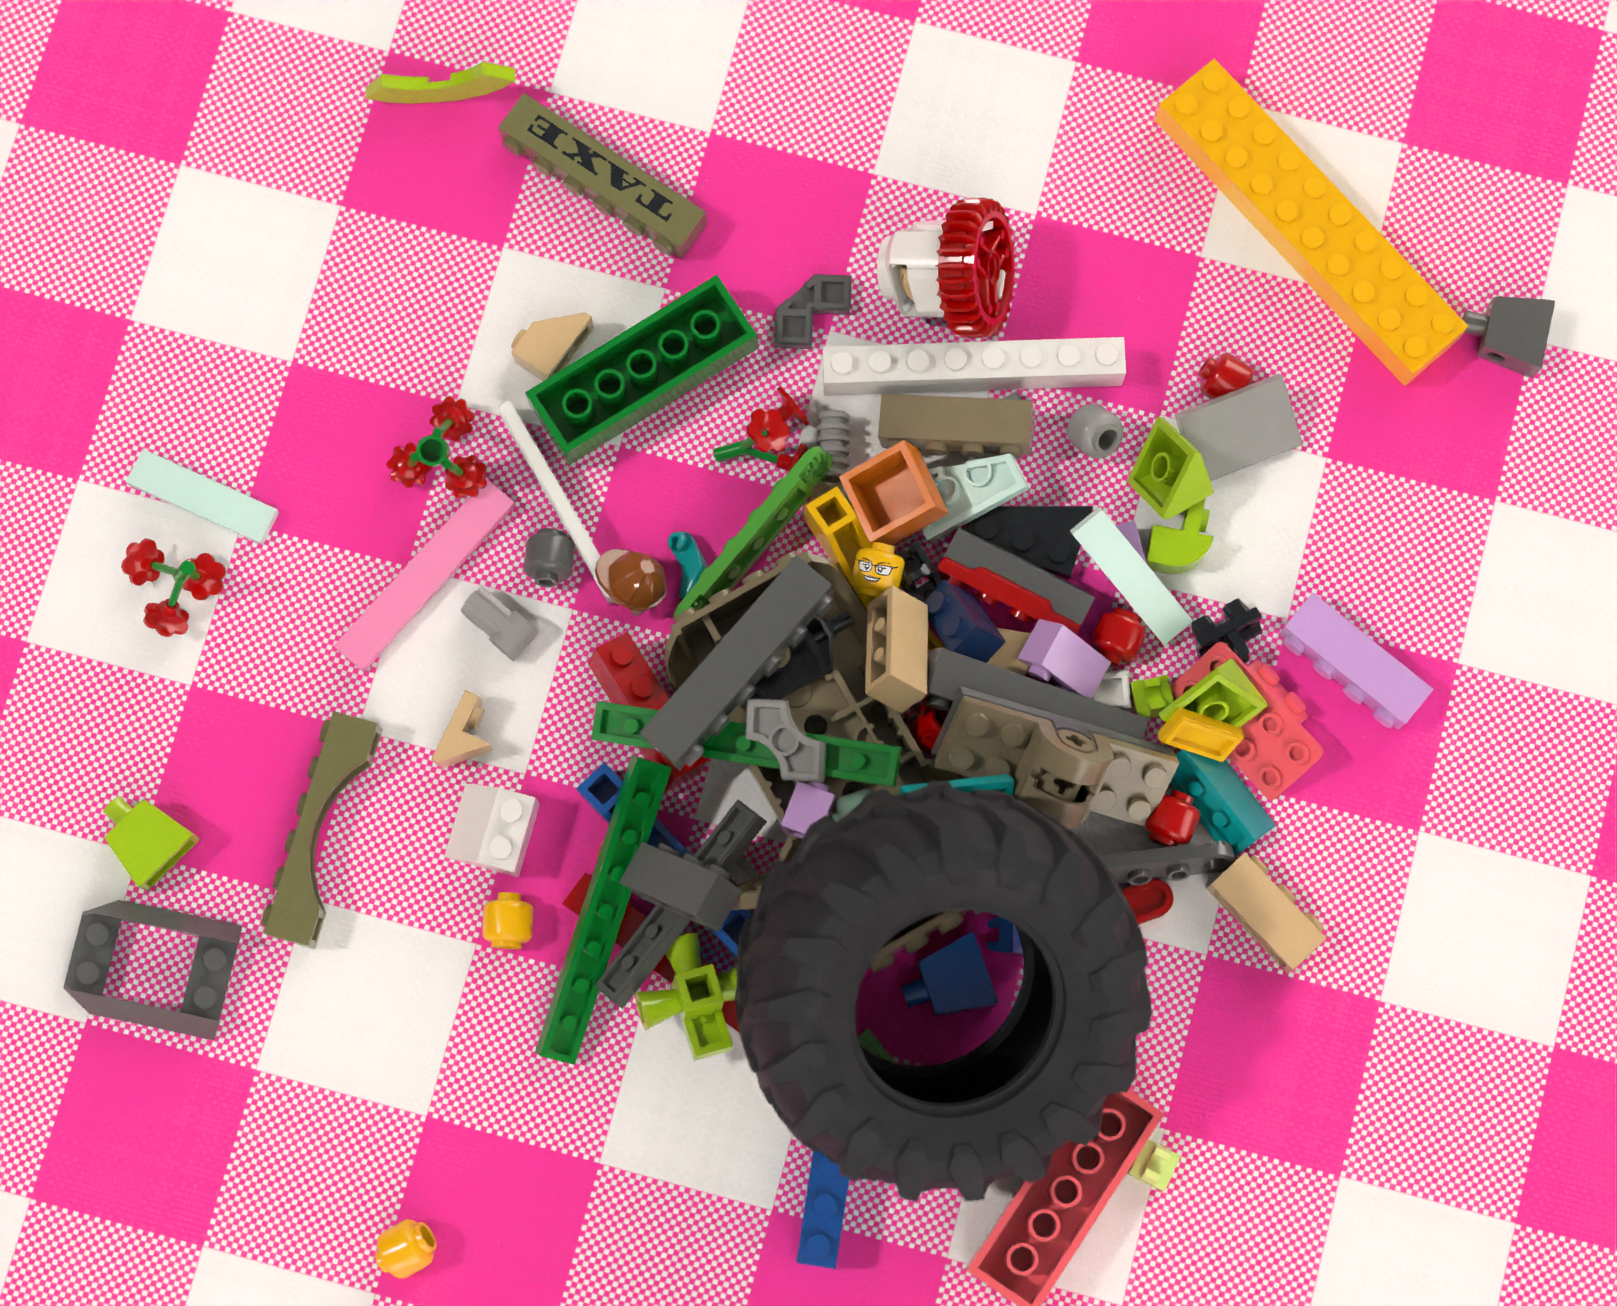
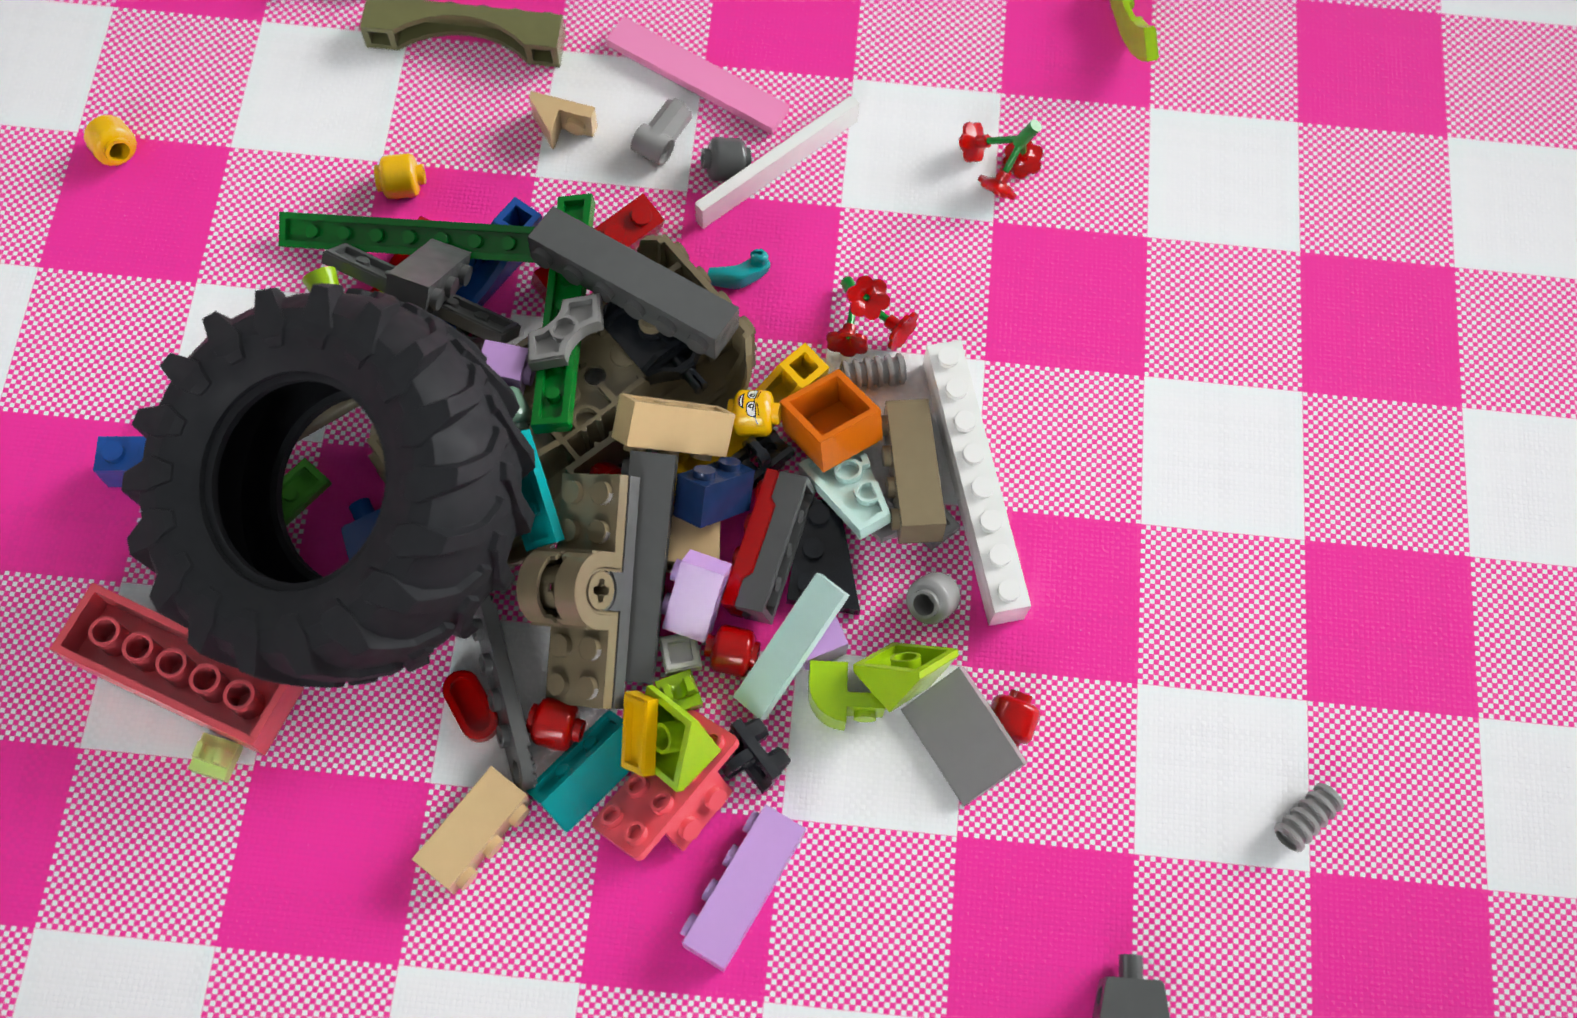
camera: 75 degrees right, 10 degrees down
red plant [386,396,487,499] -> none
white slope [444,783,540,878] -> none
olive brick [498,93,707,259] -> none
tan slope [511,313,594,381] -> none
green brick [525,275,758,465] -> none
dark orange piece [595,549,666,616] -> none
bright green plate [674,446,833,623] -> none
dark grey tile [774,274,852,349] -> none
red piece [877,198,1017,338] -> none
yellow brick [1154,59,1468,386] -> none
none -> red plant [959,119,1043,200]
none -> light grey piece [1274,783,1344,852]

